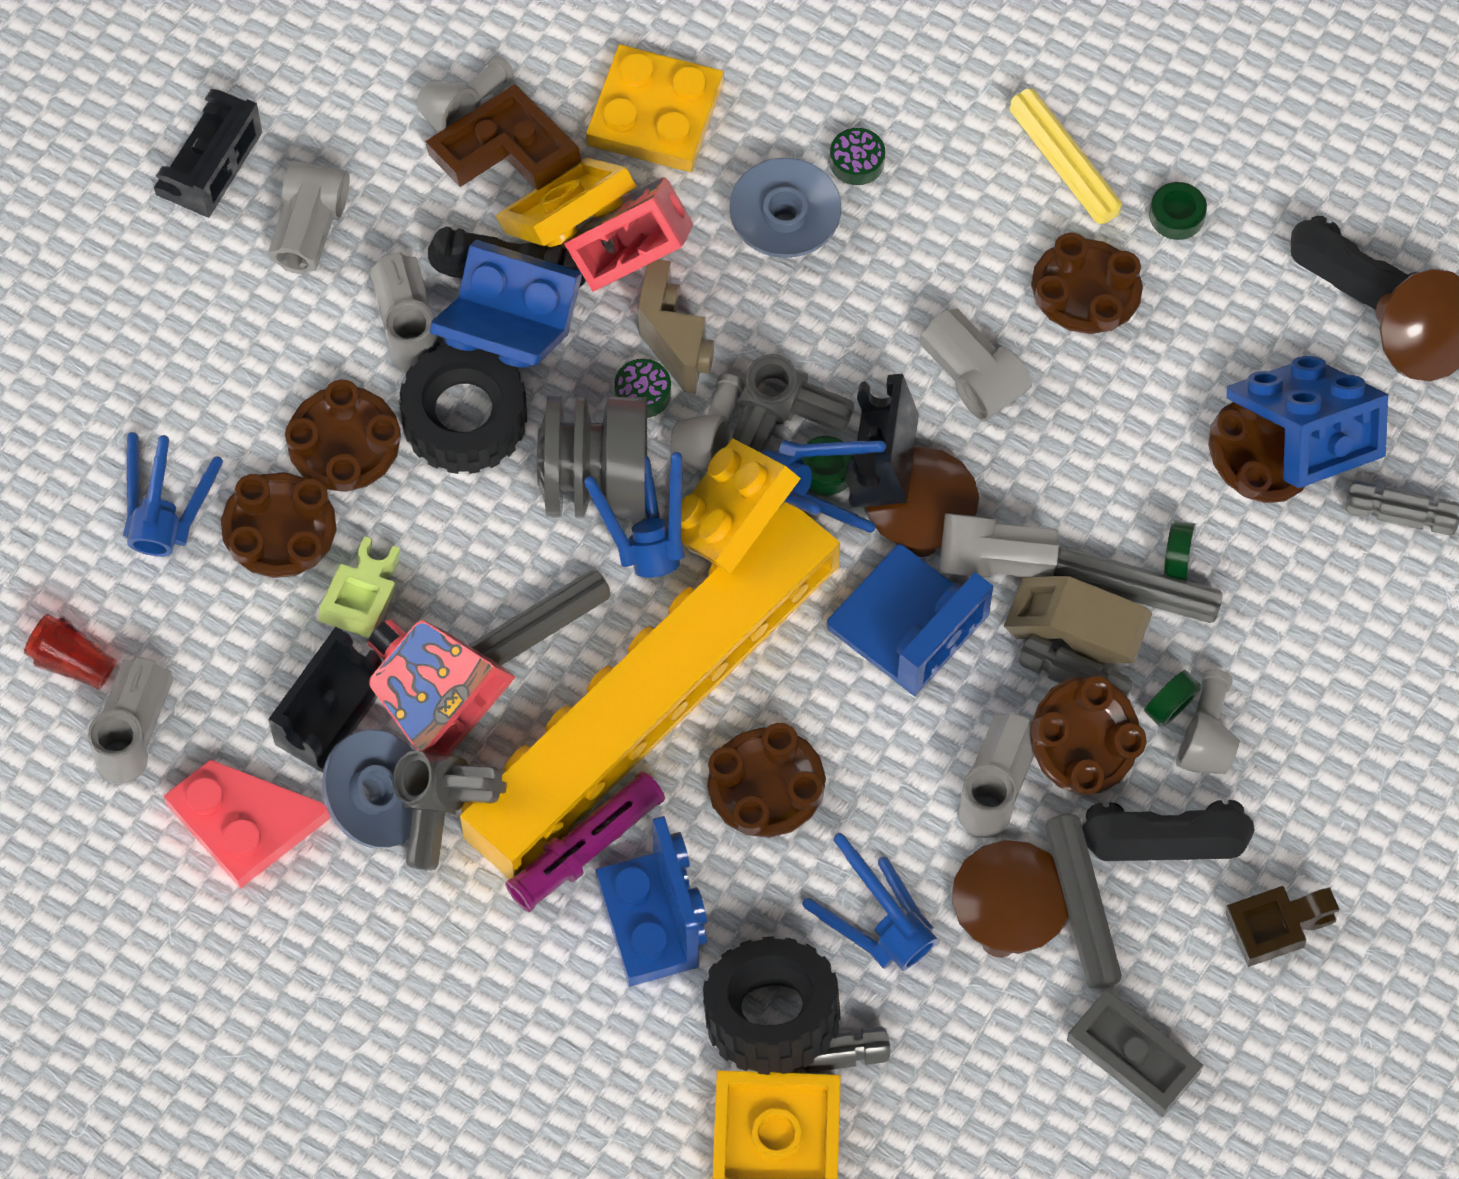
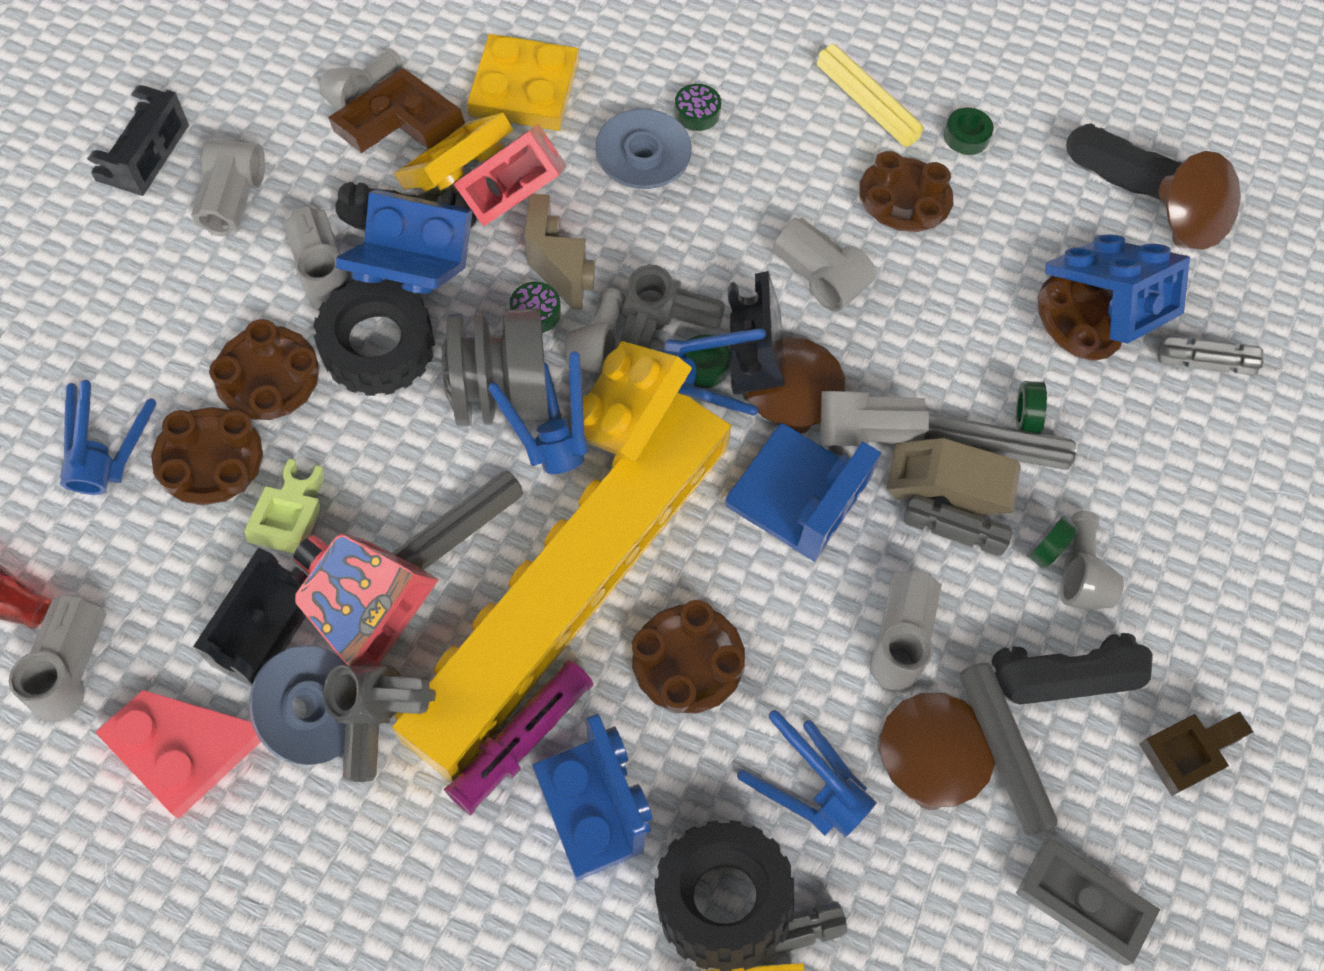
camera: 10 degrees left, 0 degrees up
reddish brown dish [1031,676,1147,795] -> none

